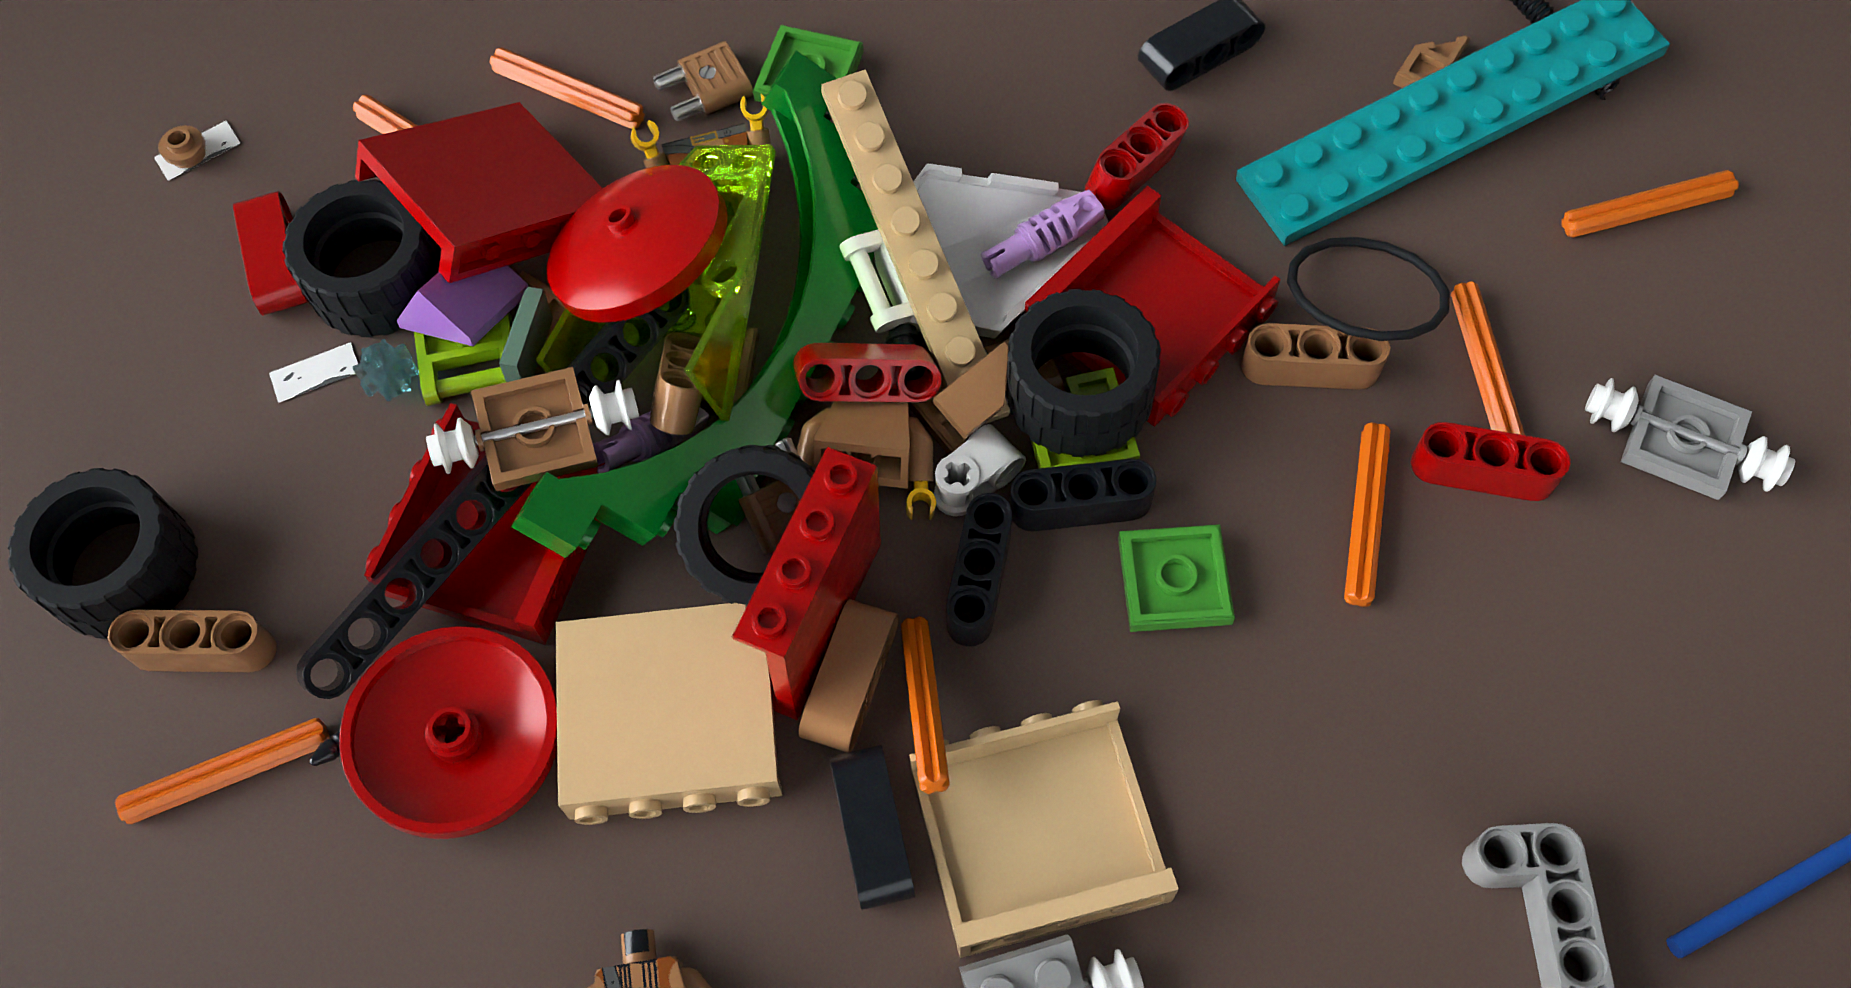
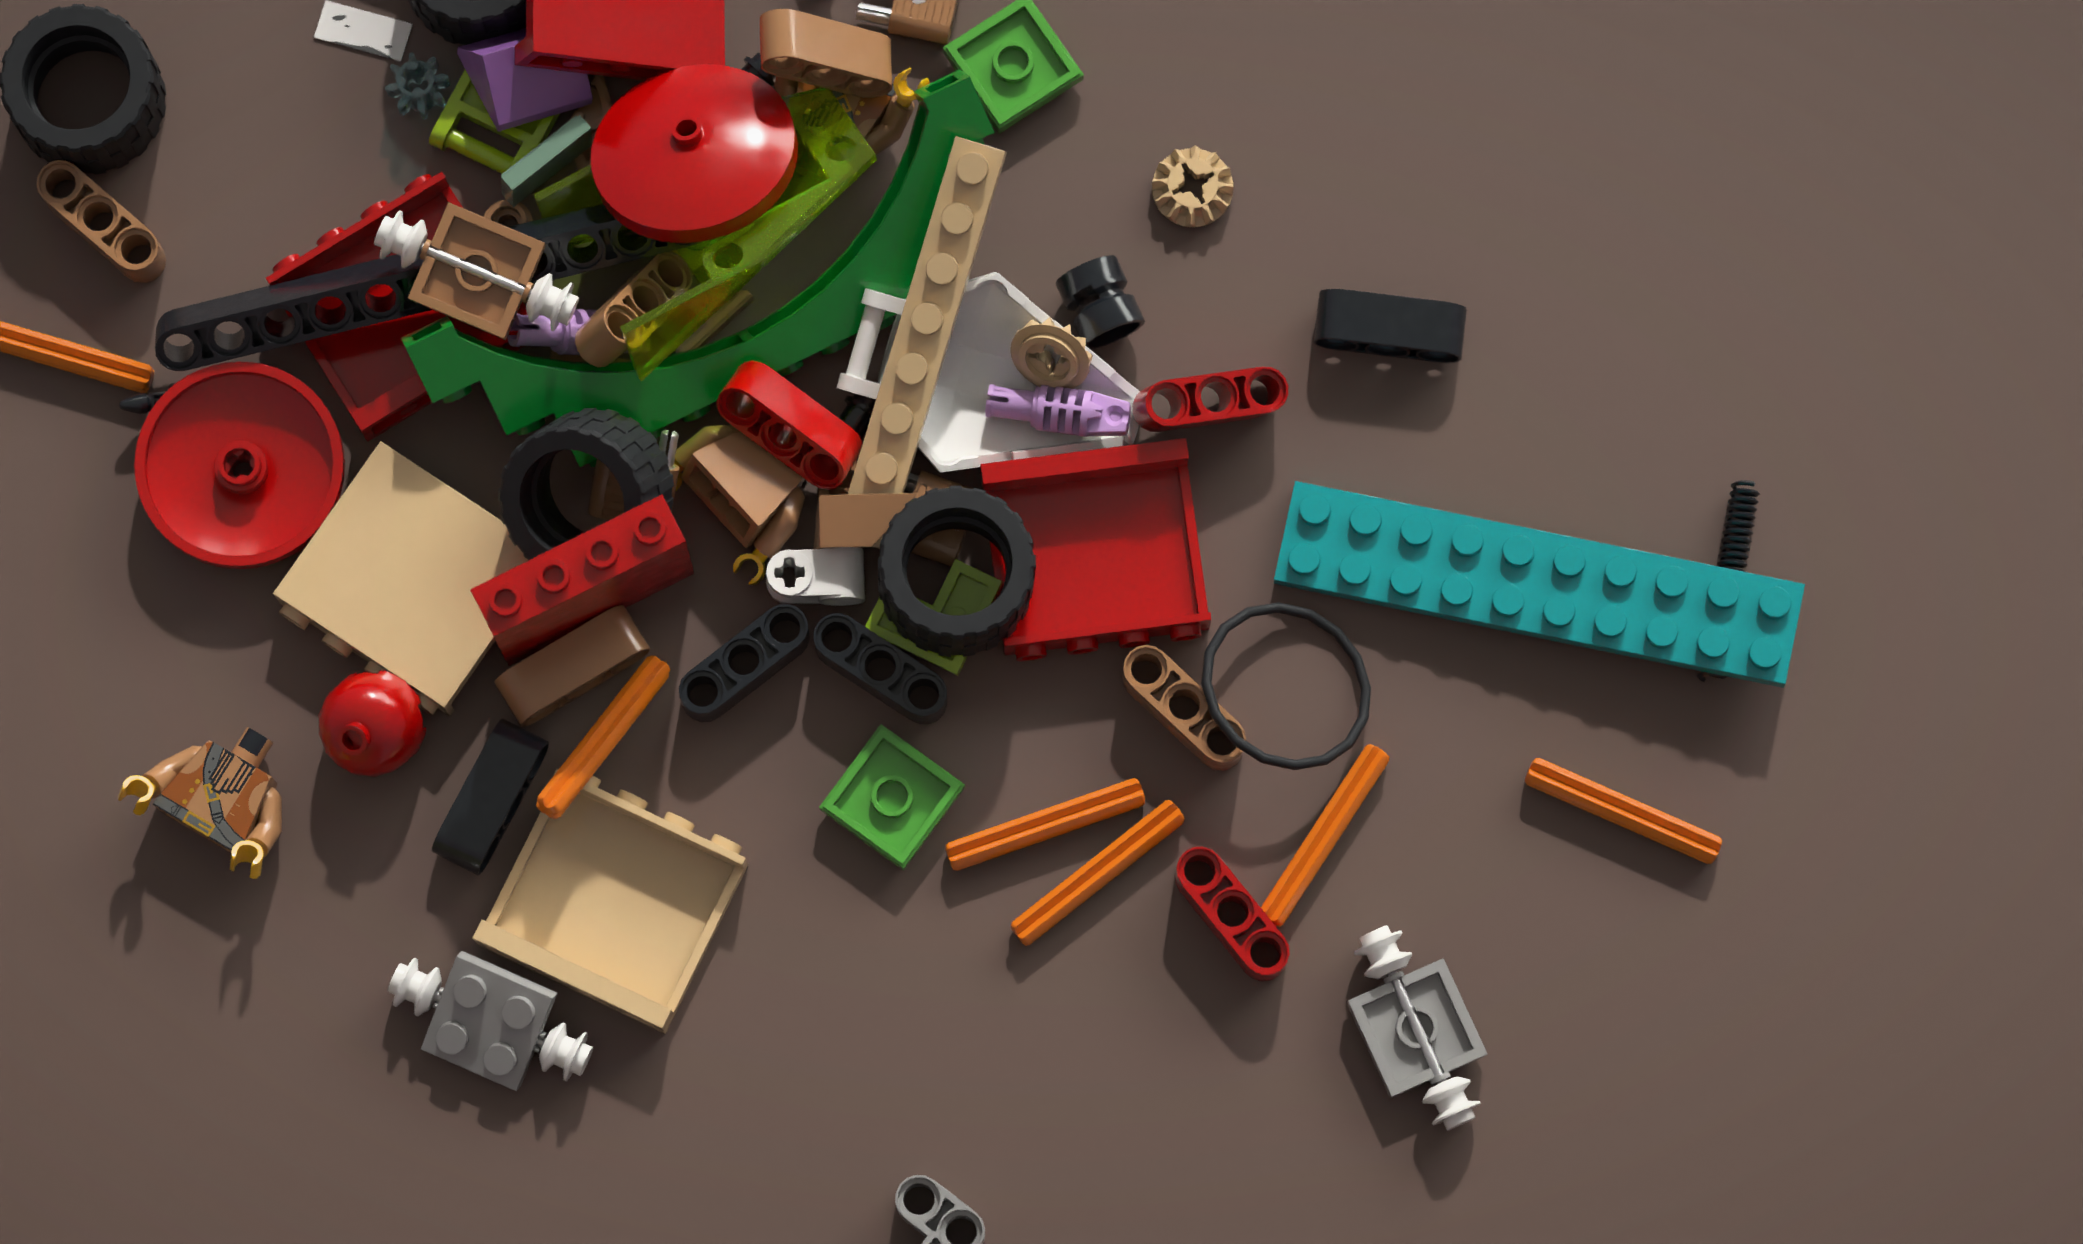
camera: 35 degrees right, 15 degrees up
medium nougat tile [1393,35,1471,88] -> none
none -> red cylinder [318,670,426,777]
none -> medium nougat beam [760,9,892,98]
none -> orange axle [945,778,1145,871]
none -> tan gear [1010,317,1093,389]
none -> black wheel [1056,255,1145,349]
none -> tan gear [1152,145,1234,227]

